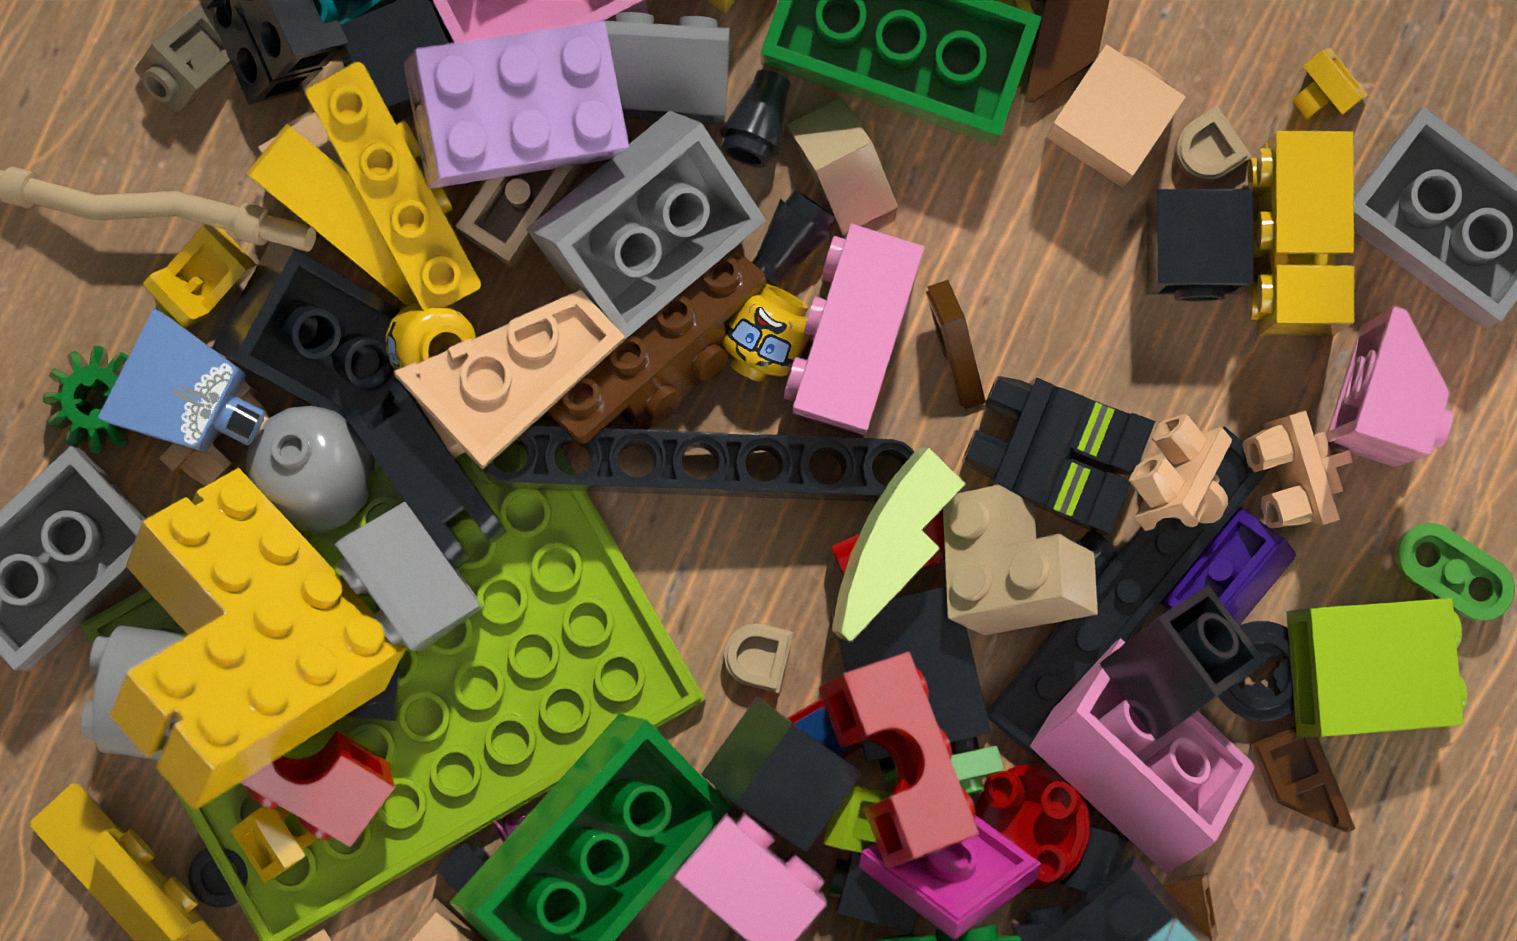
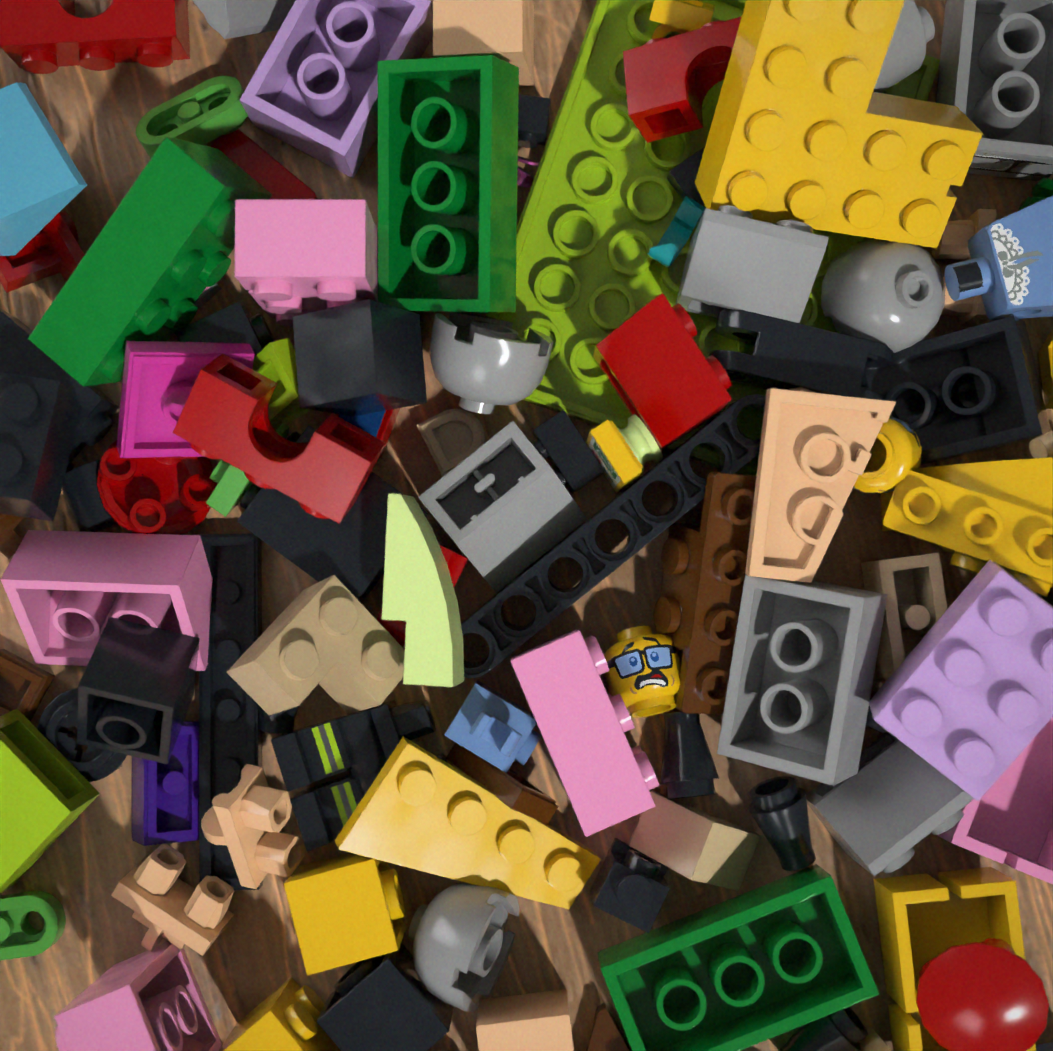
camera: 140 degrees right, 0 degrees up
none -> yellow head [284,852,406,976]
none -> yellow wing [335,737,601,910]
none -> light grey cylinder [409,882,519,1012]
none -> light grey slope [418,421,587,593]
none -> light grey cylinder [430,312,553,414]
none -> medium blue brick [444,680,541,773]
none -> black piece [531,410,604,494]
none -> yellow tile [586,420,643,494]
none -> black brick [590,838,670,933]
none -> red slope [593,293,732,451]
none -> yellowish green bush [617,414,663,473]
none -> teal piece [648,196,705,268]

